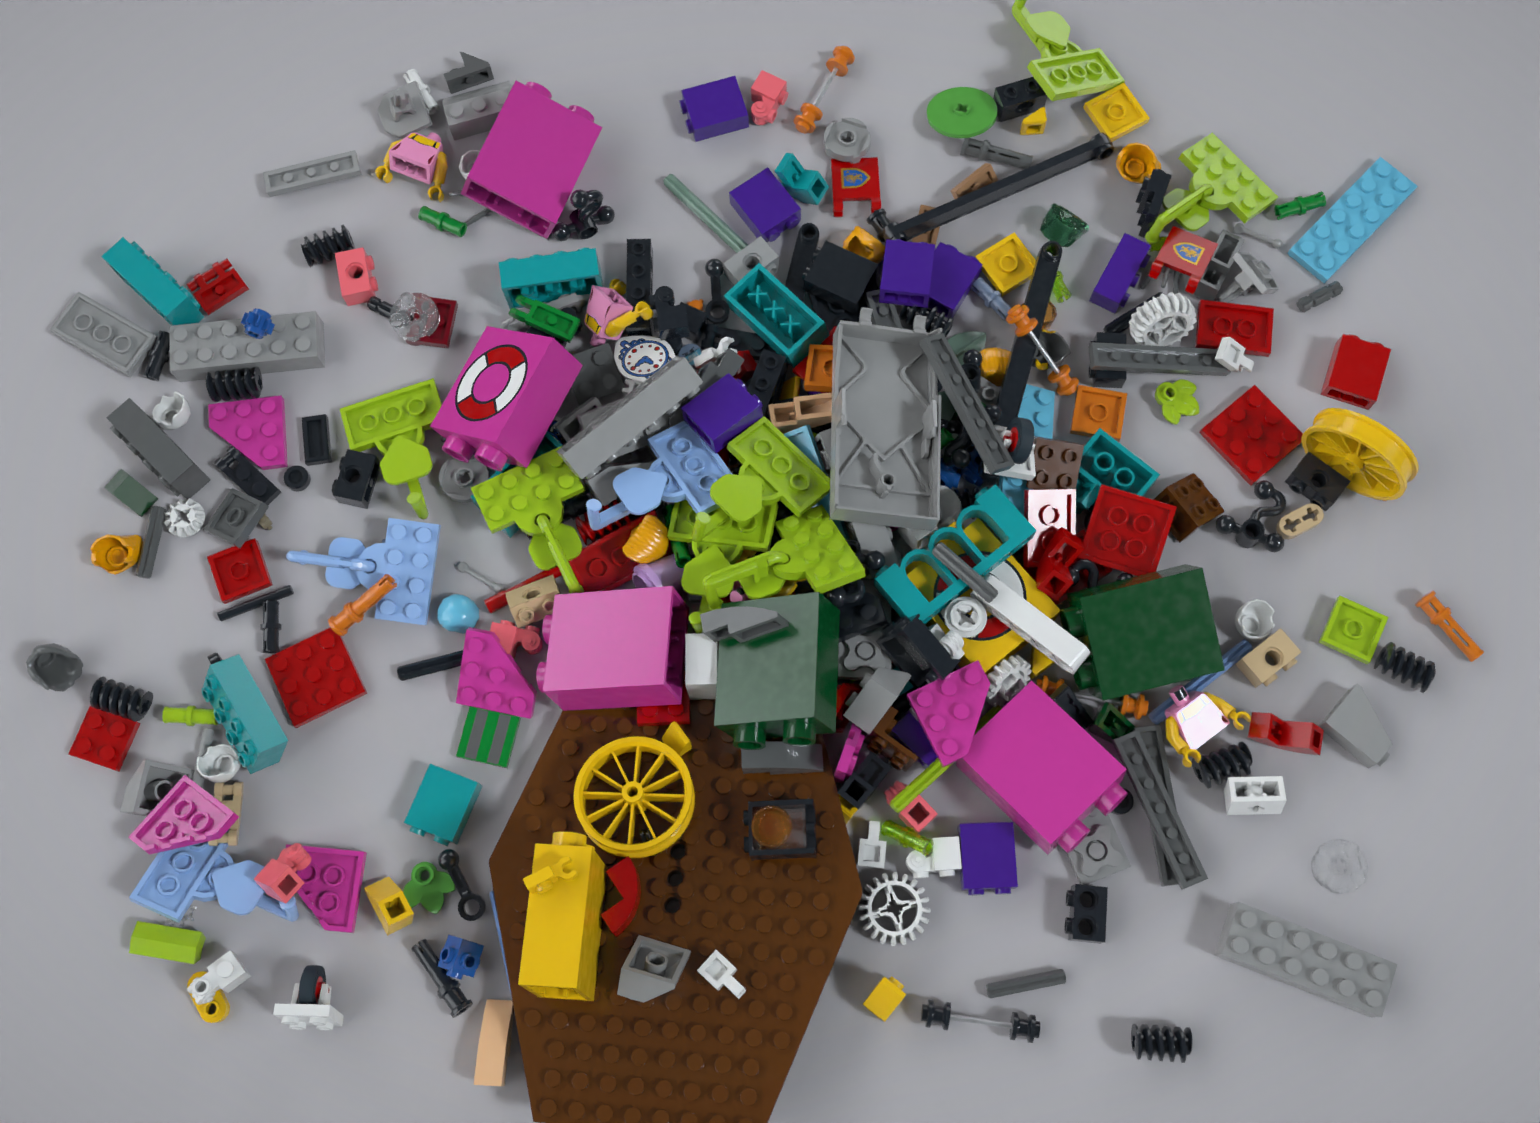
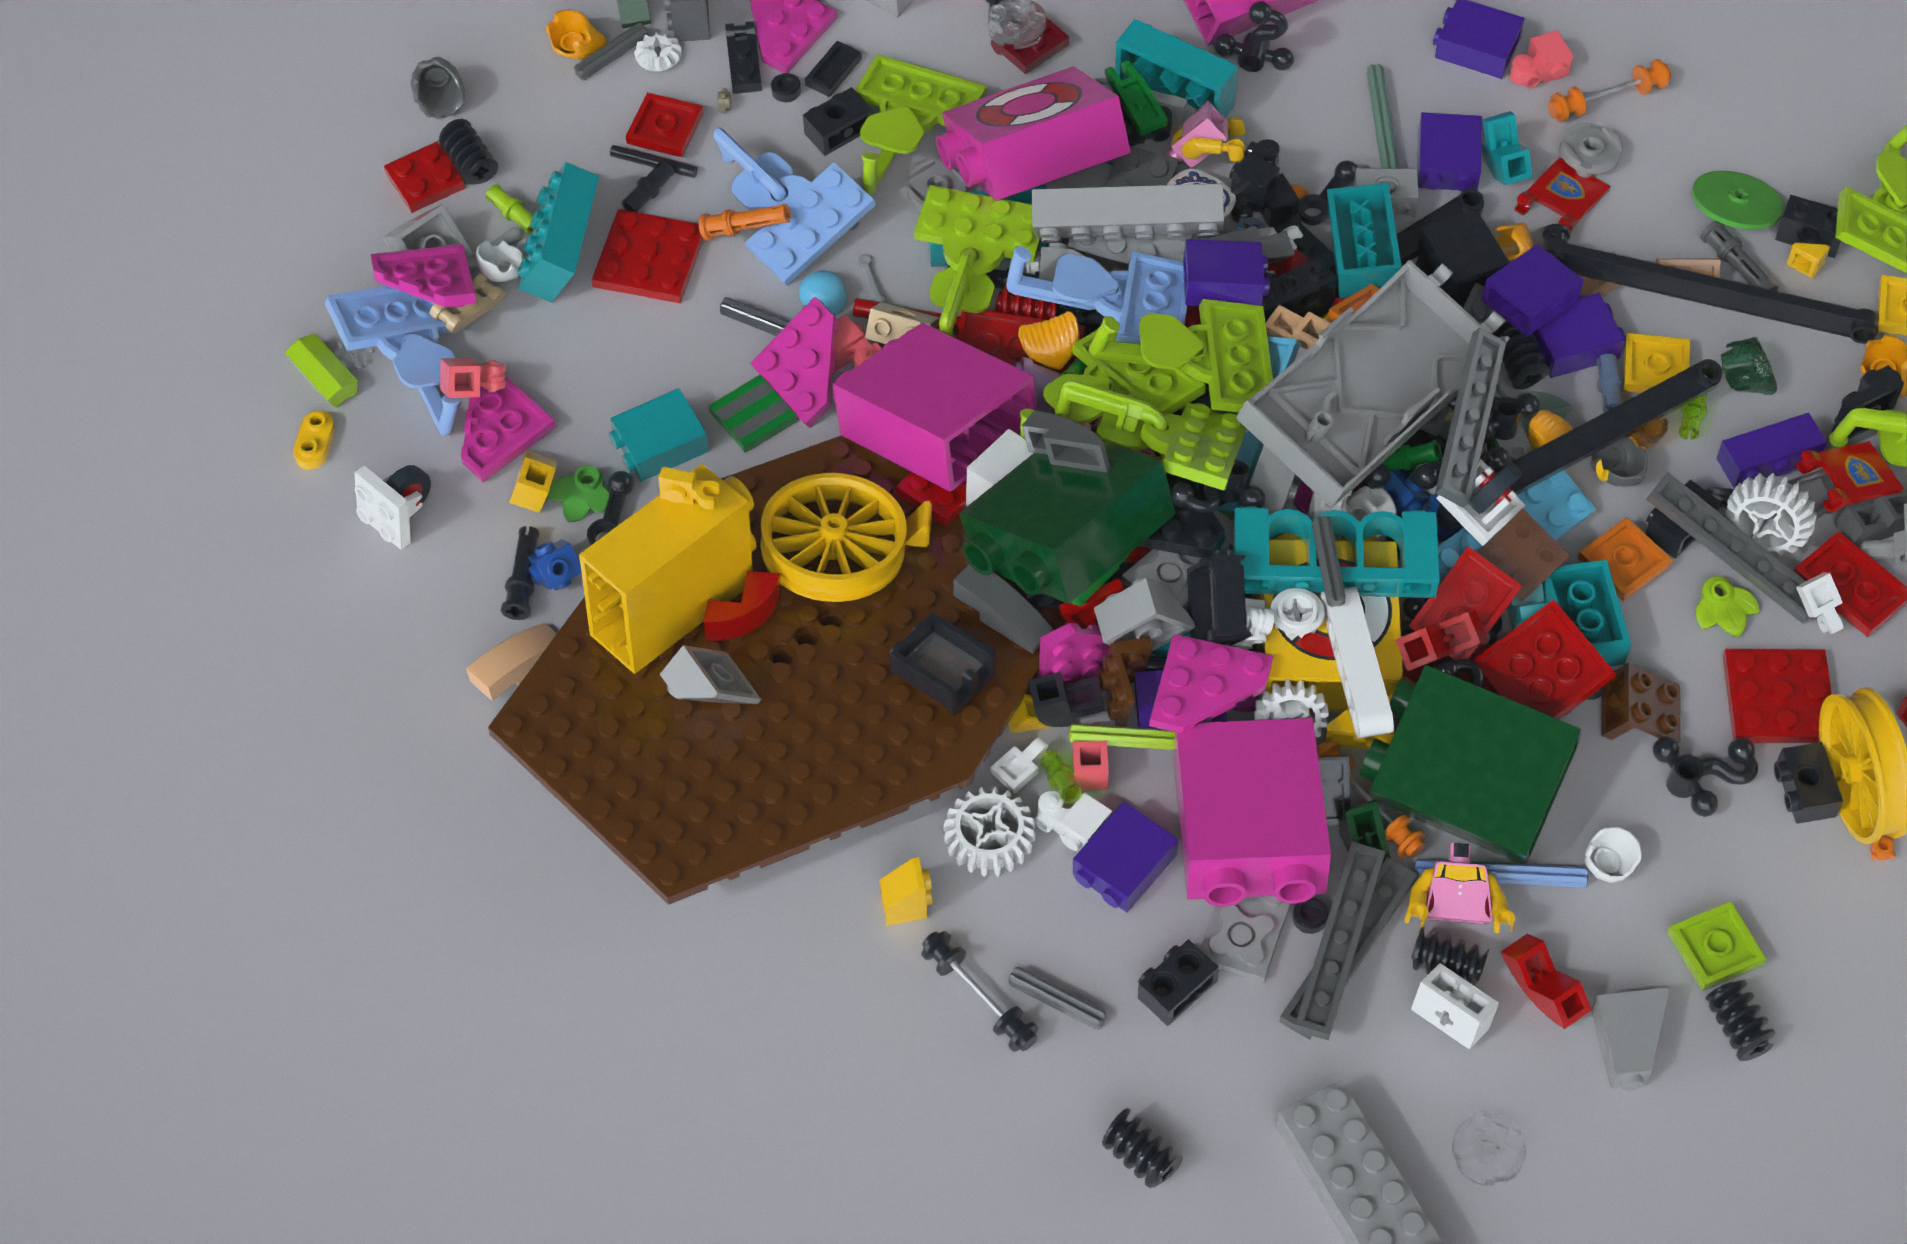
camera: 40 degrees right, 15 degrees down
white brick [187,951,251,1005] -> none
dark grey plate [204,488,269,548] -> none
black brick [626,239,653,337] -> none
white plate [697,950,746,999] -> none
clear orange hair [751,805,793,848] -> none
orange axle [1006,304,1079,396] -> none
tan brick [1235,628,1301,688] -> none
tan beam [1276,503,1324,540] -> none
orange pin [1415,590,1484,662] -> none

